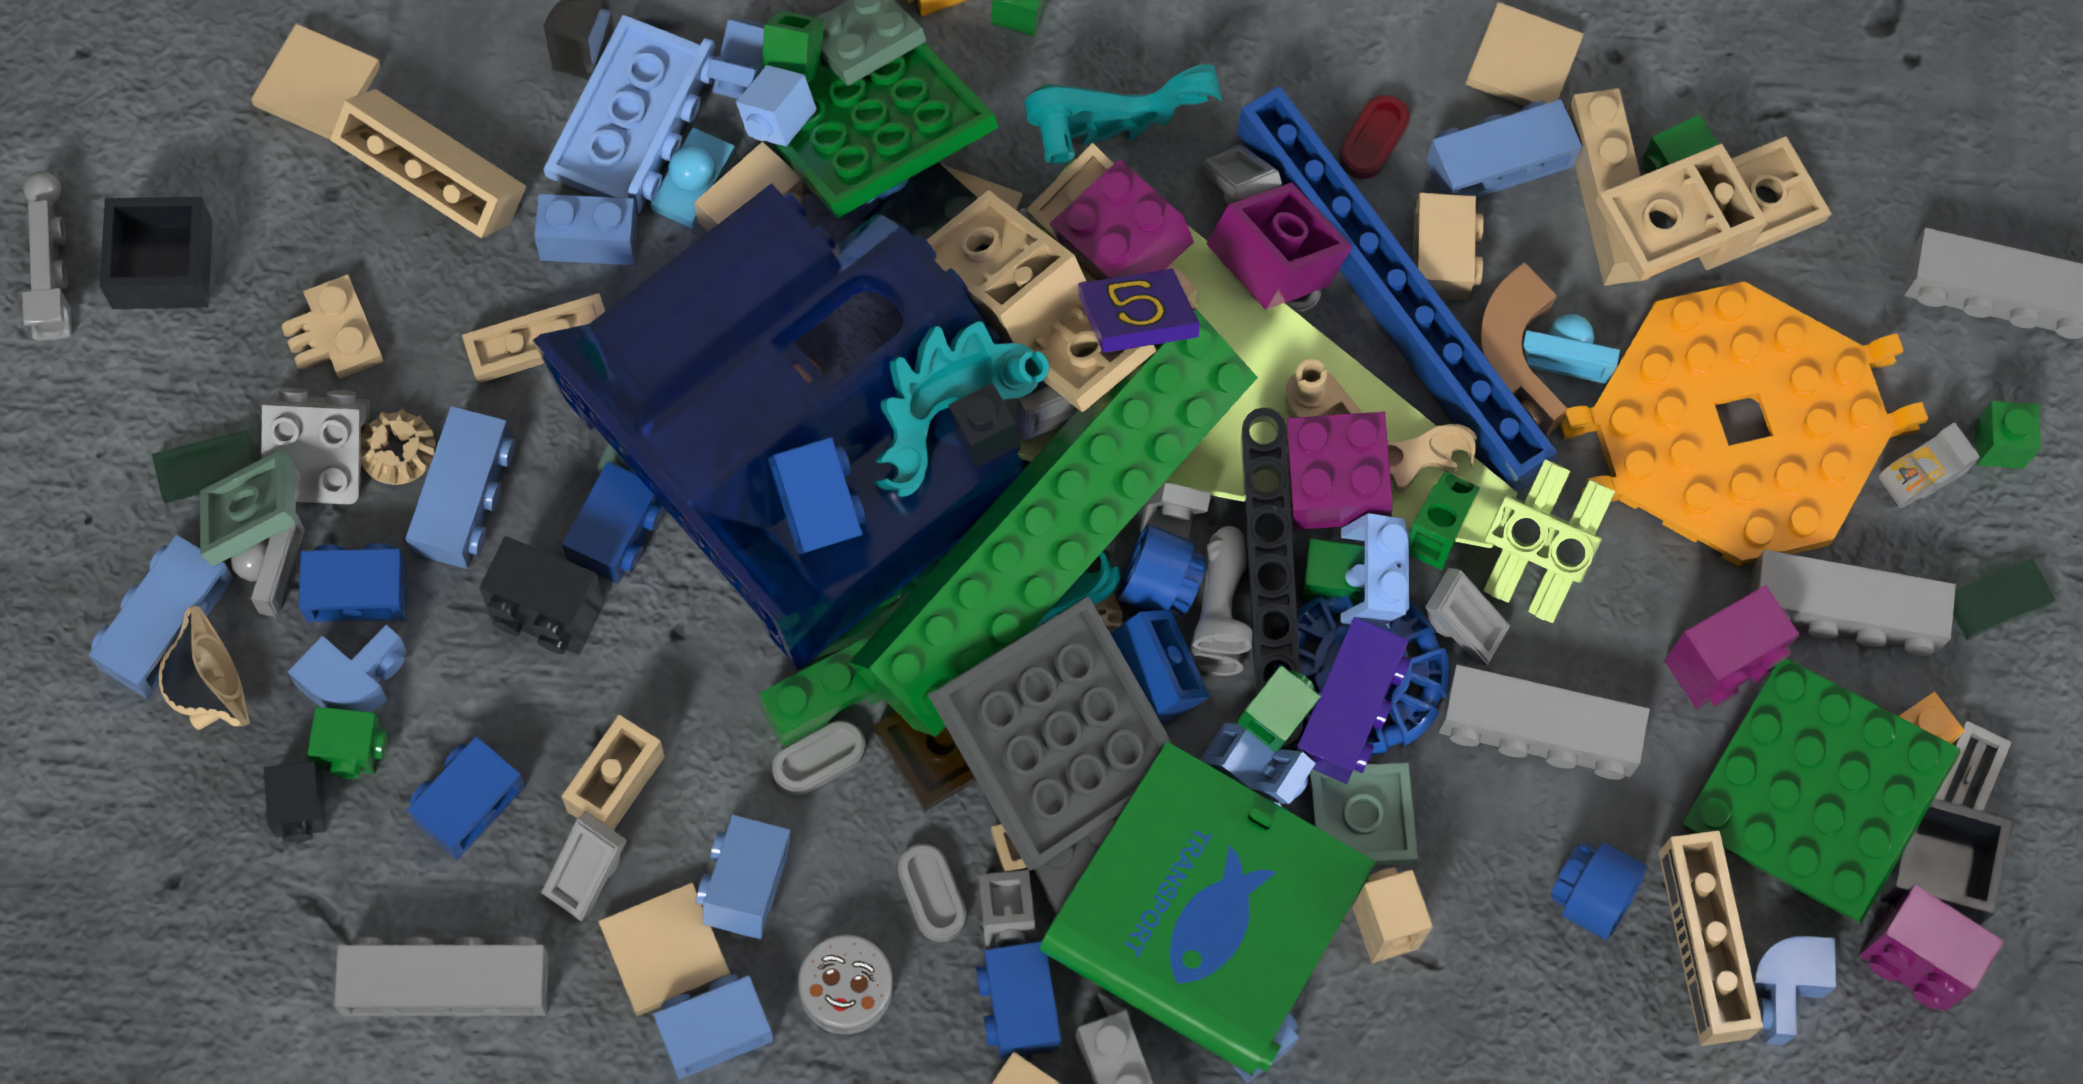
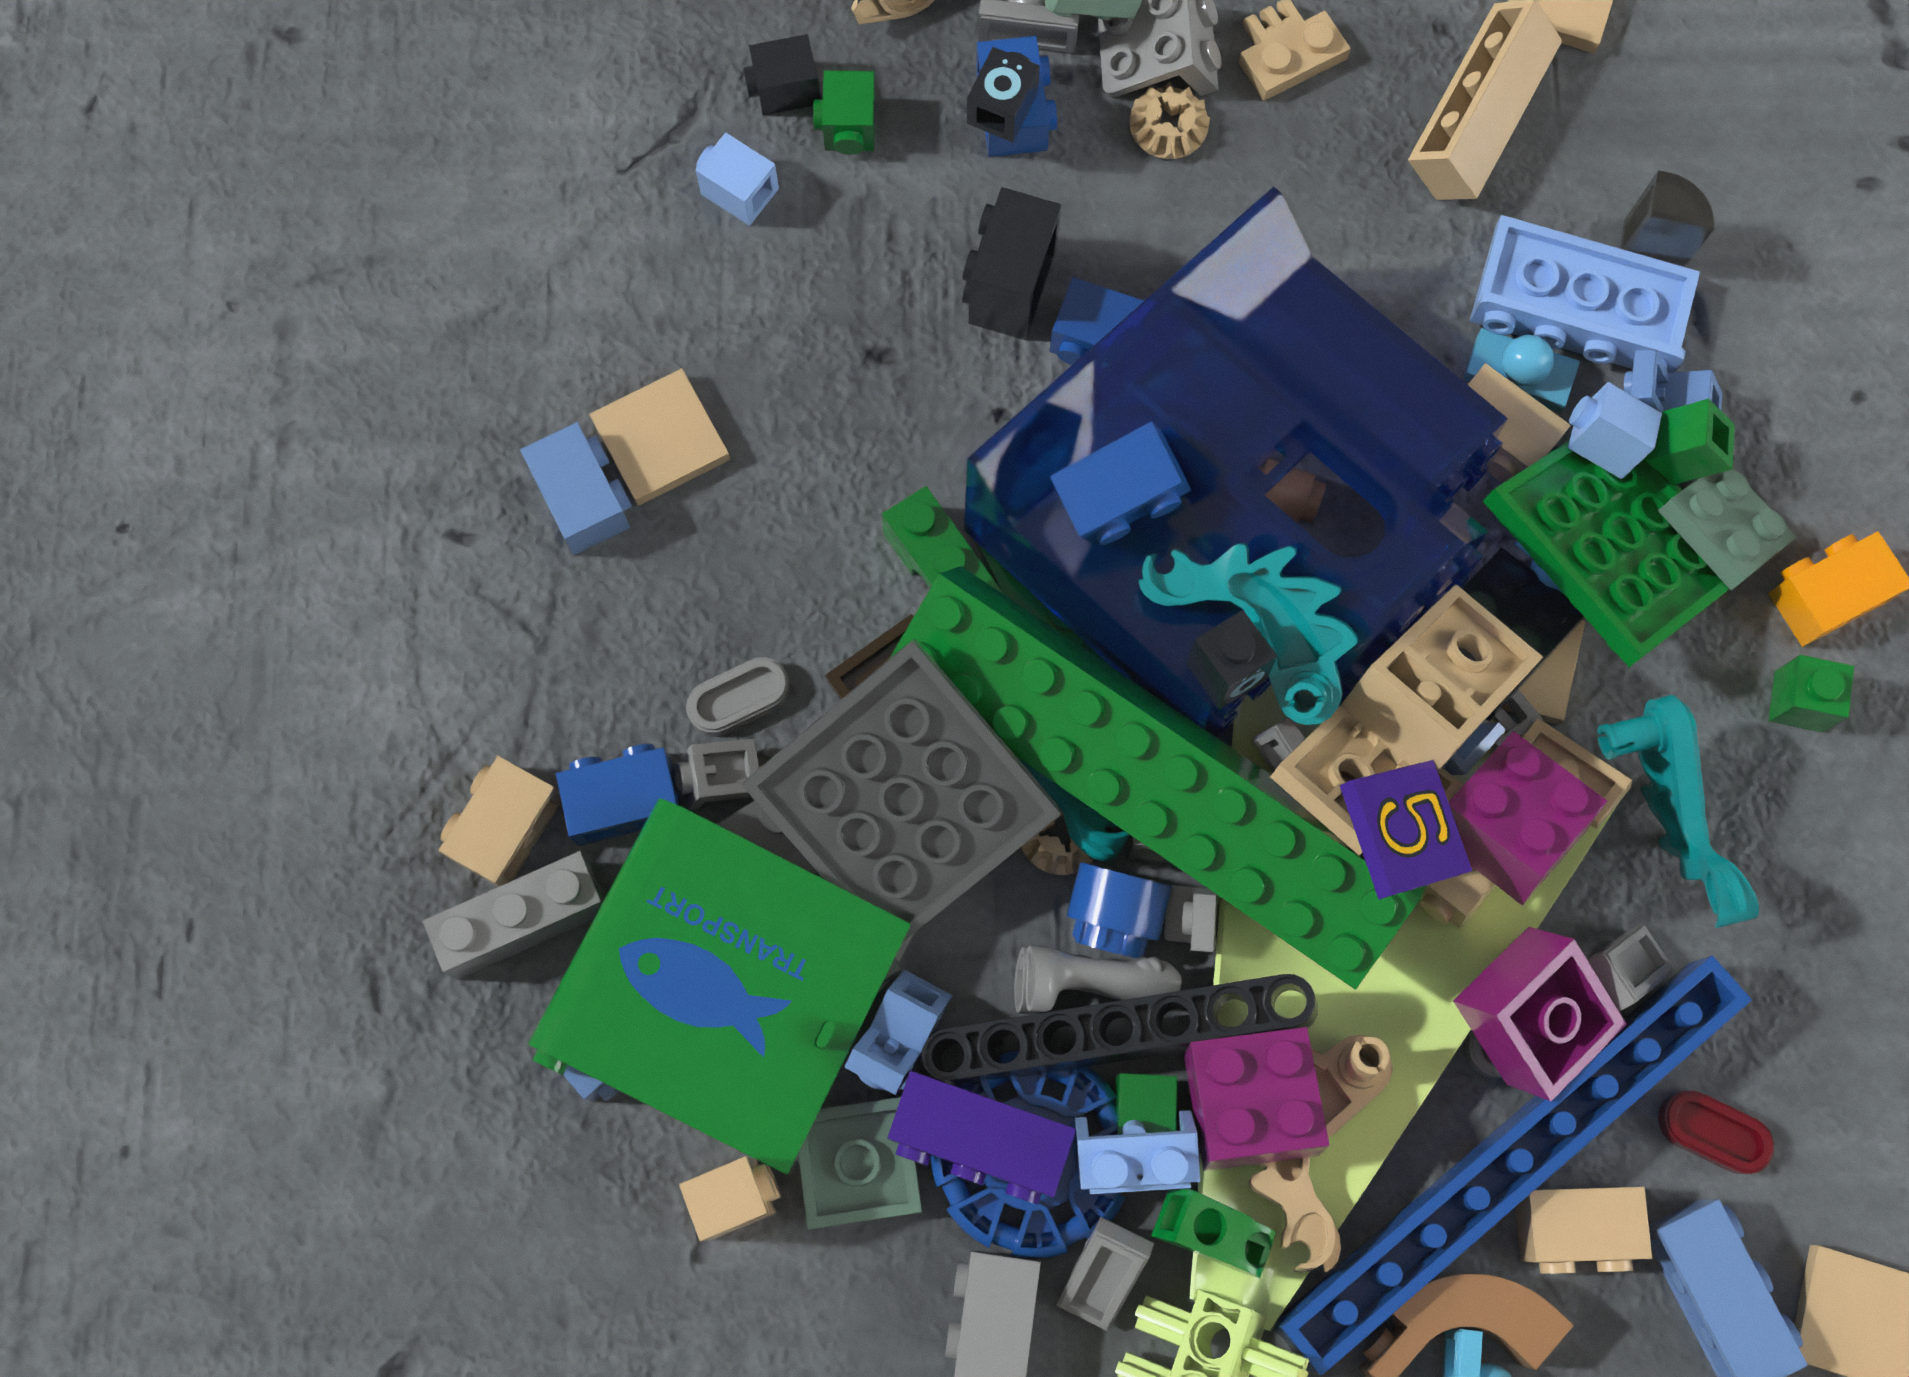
camera: 90 degrees right, 5 degrees up
medium blue brick [288,625,407,712] -> none
light grey brick [334,937,549,1016] -> none
medium blue brick [405,406,516,569] -> none
blue brick [407,736,526,861] -> none
tan plate [462,293,615,384] -> none
medium blue brick [534,194,638,265] -> none
light grey tile [541,812,627,921] -> none
tan brick [561,715,665,831] -> none
medium blue brick [696,815,790,939] -> none
light grey tile [772,720,865,796] -> none
light grey head [798,935,893,1035] -> none
blue brick [1110,610,1210,725] -> none
brick [1237,666,1321,753] -> none
none -> light blue brick [695,132,779,226]
none -> black brick [967,47,1040,143]

